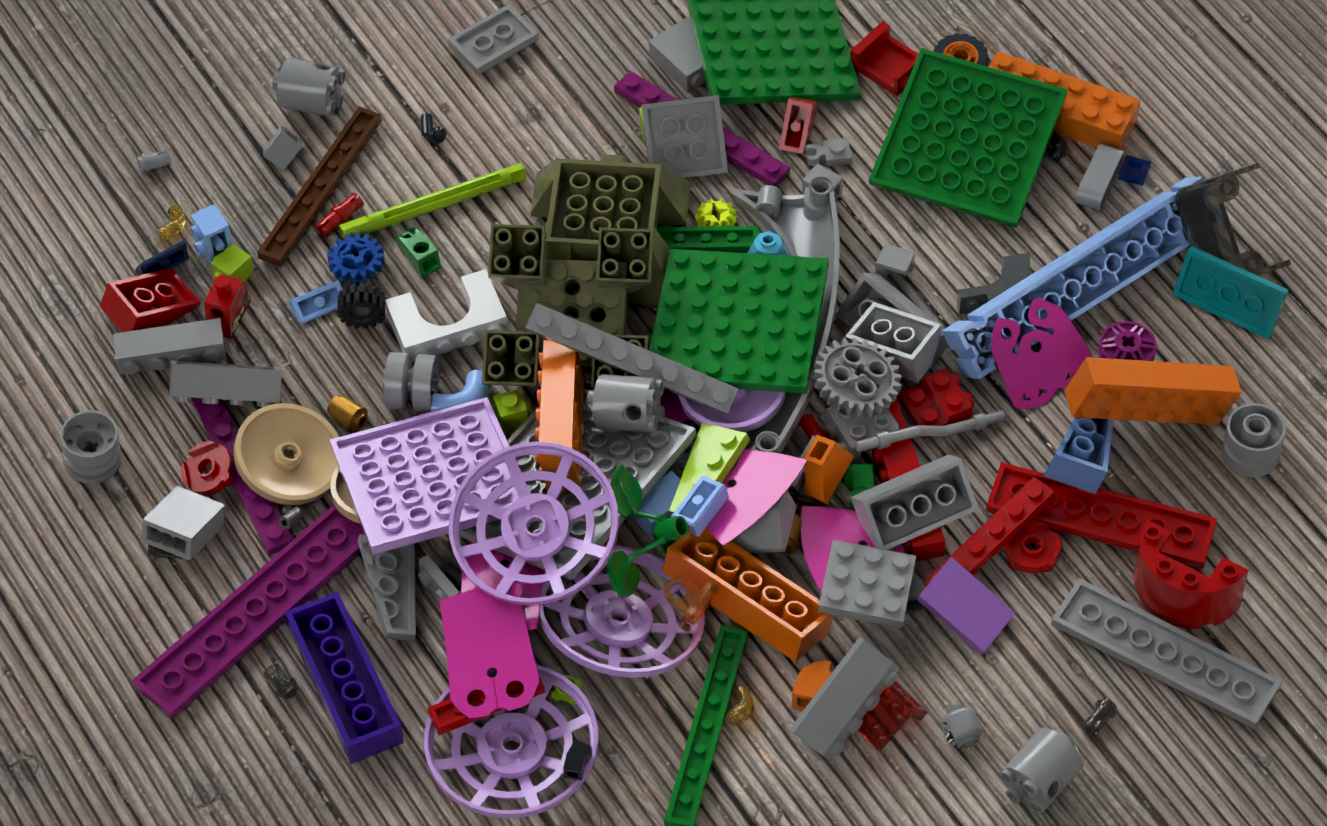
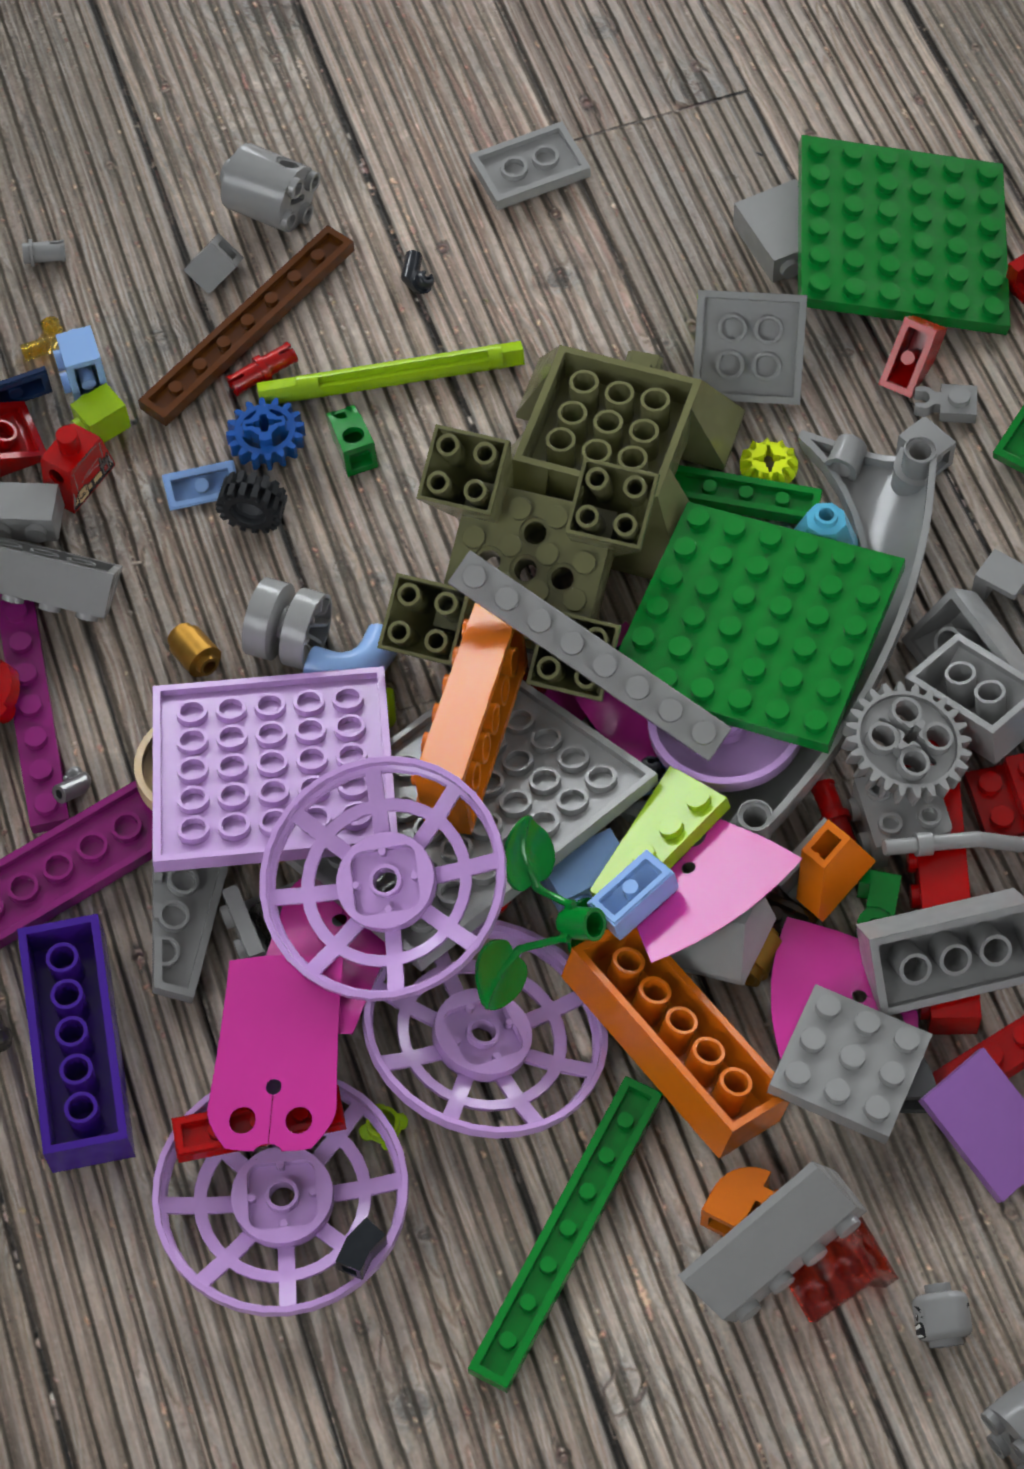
camera: 15 degrees right, 5 degrees up
tan dish [233,403,339,505] -> none
white arch [385,269,508,362] -> none
lime brick [493,389,532,435] -> none
light grey cylinder [586,374,665,433] -> none
magenta plate [614,71,790,187] -> none
clear orange tile [664,577,720,632] -> none
clear yellow arm [727,686,754,725] -> none

